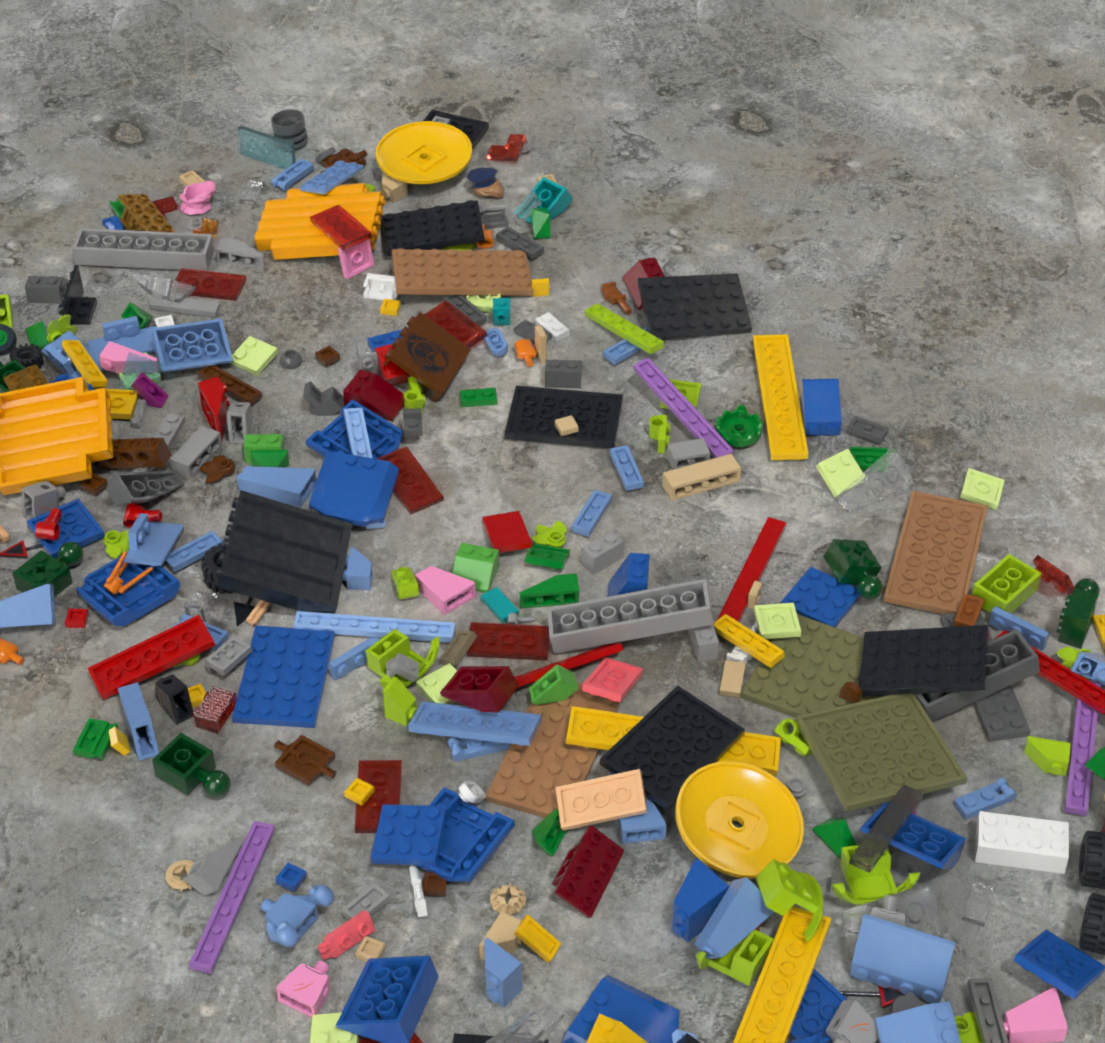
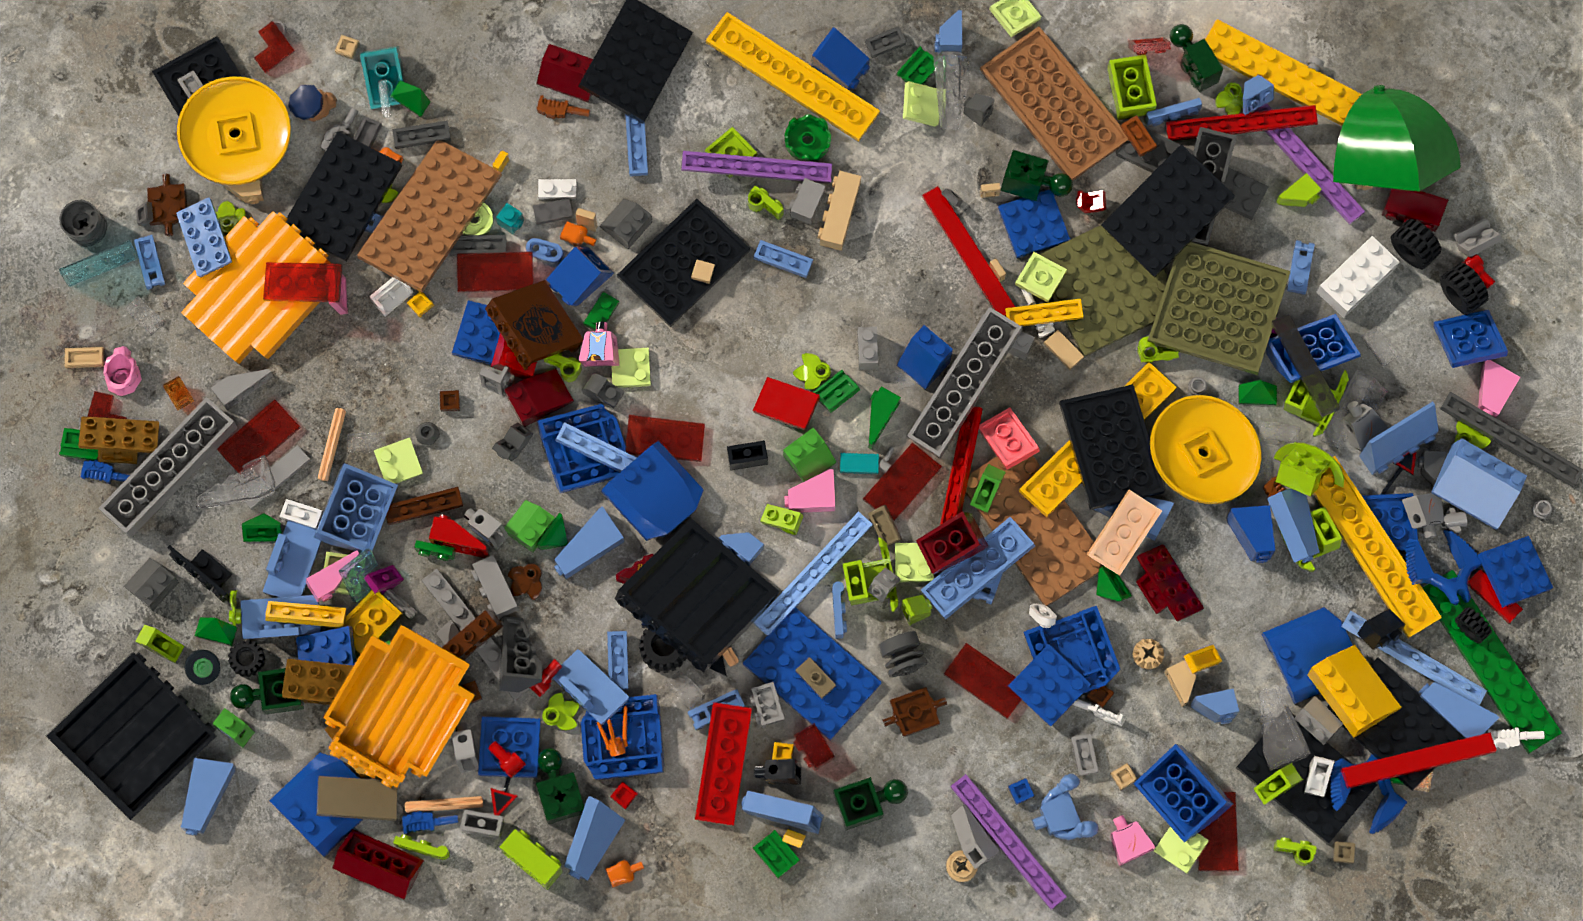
camera: 55 degrees left, 30 degrees up
coral hinge [318,910,376,960] -> none
yellow tile [344,778,375,805] -> none
medium blue plate [572,490,612,537] -> none
lime plate [584,303,664,354] -> none
reddish brown tile [839,682,862,703] -> none
none -> light nougat axle [318,408,346,481]
none -> green plate [414,540,456,561]
none -> blue slope [546,246,614,306]
none -> bright pink torso [579,322,619,367]
none -> yellowish green plate [611,348,651,388]
none -> black brick [727,440,768,471]
none -> dark tan plate [795,657,836,699]
none -> dark grey wheel [878,631,928,678]
none -> medium blue slope [934,10,962,59]
none -> flat silver tile [941,189,963,207]
none -> dark grey slope [963,93,995,127]
none -> tan tile [980,183,1000,198]
none -> red bracket [1076,190,1106,214]

